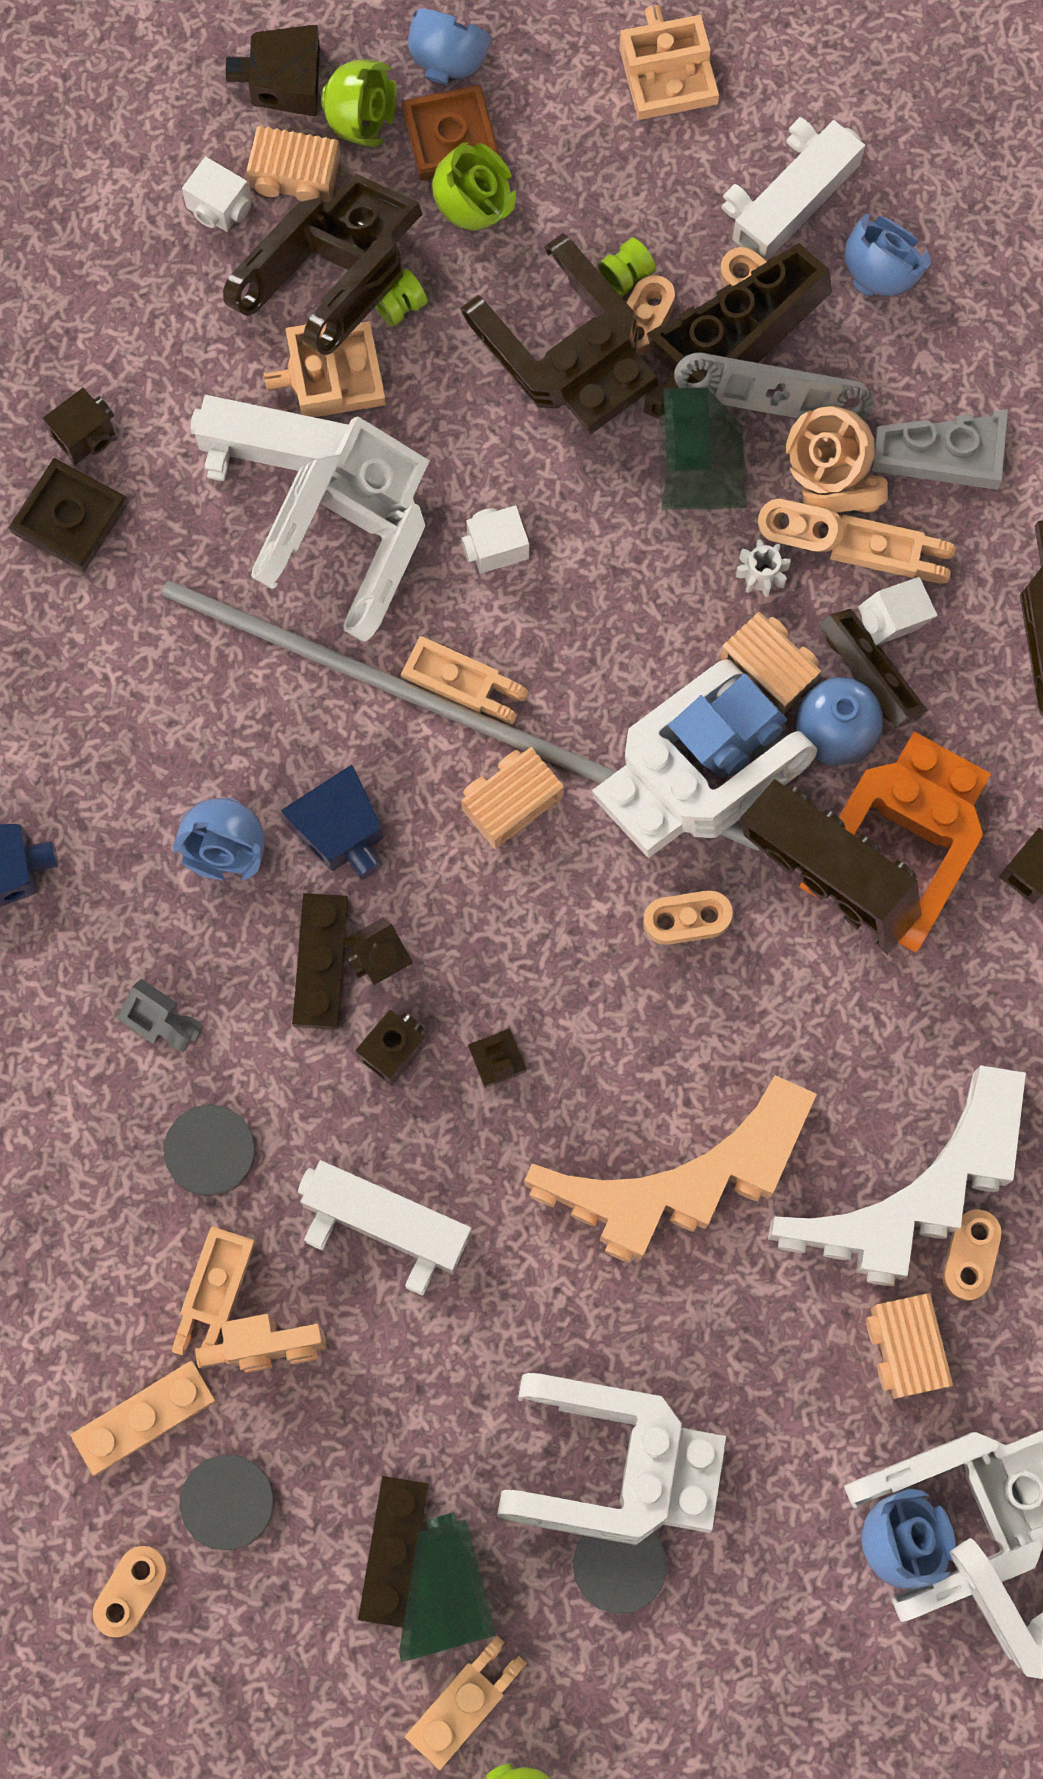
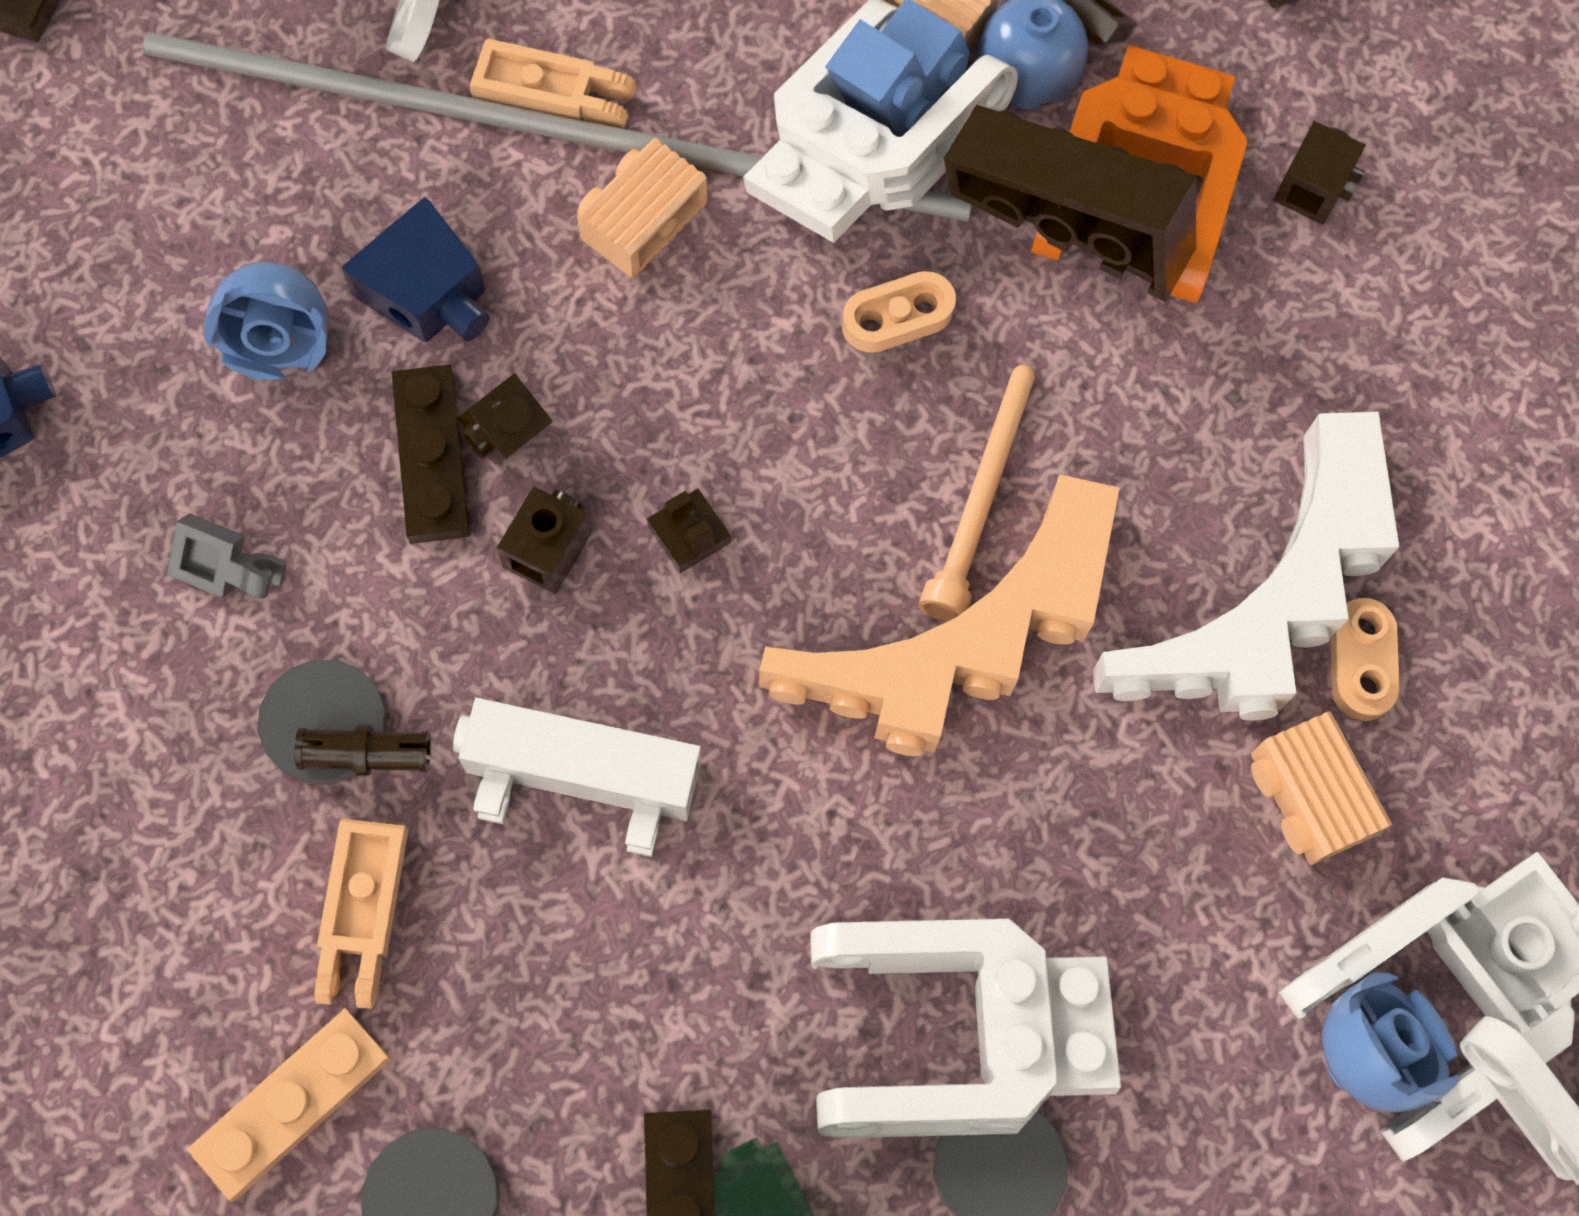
camera: 15 degrees left, 5 degrees down
light nougat plate [195,1314,327,1373] -> none
none -> dark brown pin [294,724,431,776]
none -> light nougat piece [918,364,1035,622]

